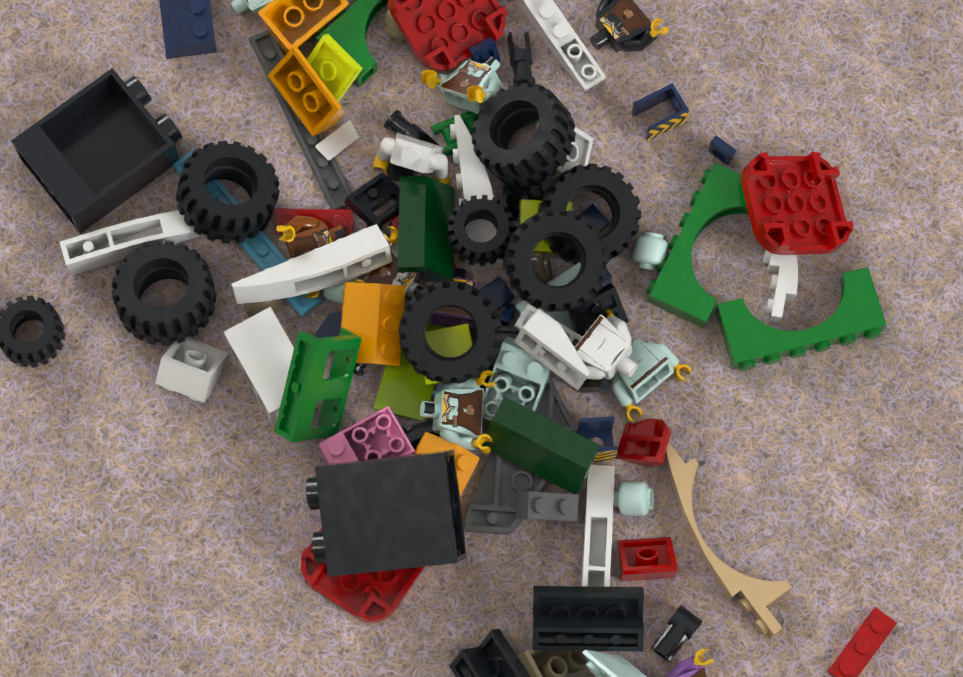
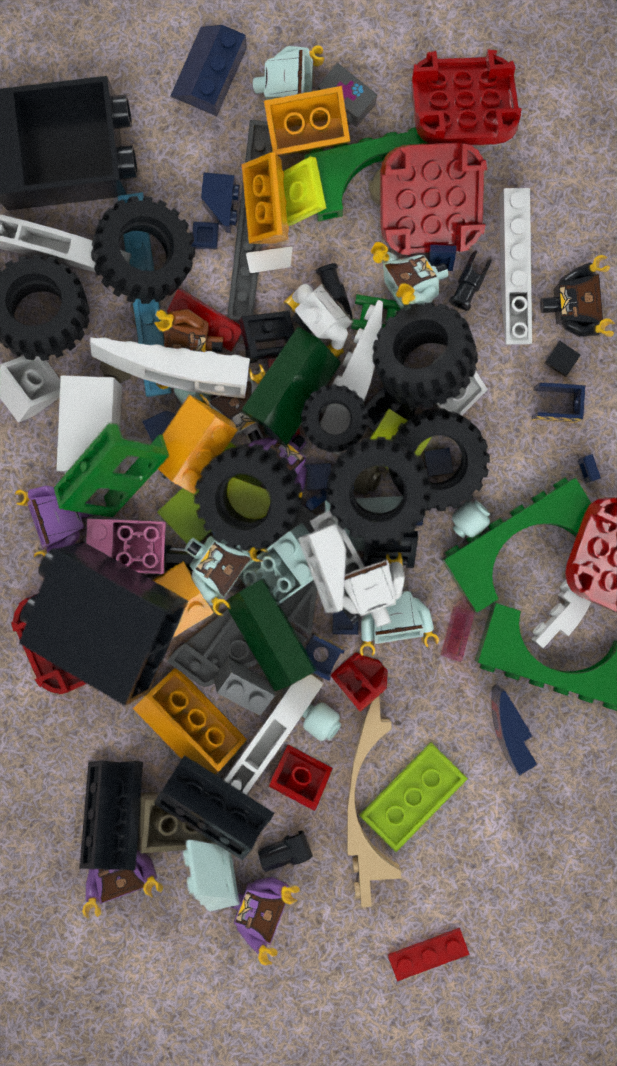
camera: 30 degrees right, 15 degrees up
none -> medium lavender torso [15,485,94,566]
none -> light orange slope [133,668,247,774]
none -> dark blue tile [192,221,219,250]
none -> dark blue slope [201,172,240,233]
none -> dark blue tile [332,610,358,635]
none -> lime tile [359,742,468,852]
none -> clear pink slope [441,606,475,662]
none -> dark blue slope [491,685,538,776]
none -> black tile [544,341,581,377]

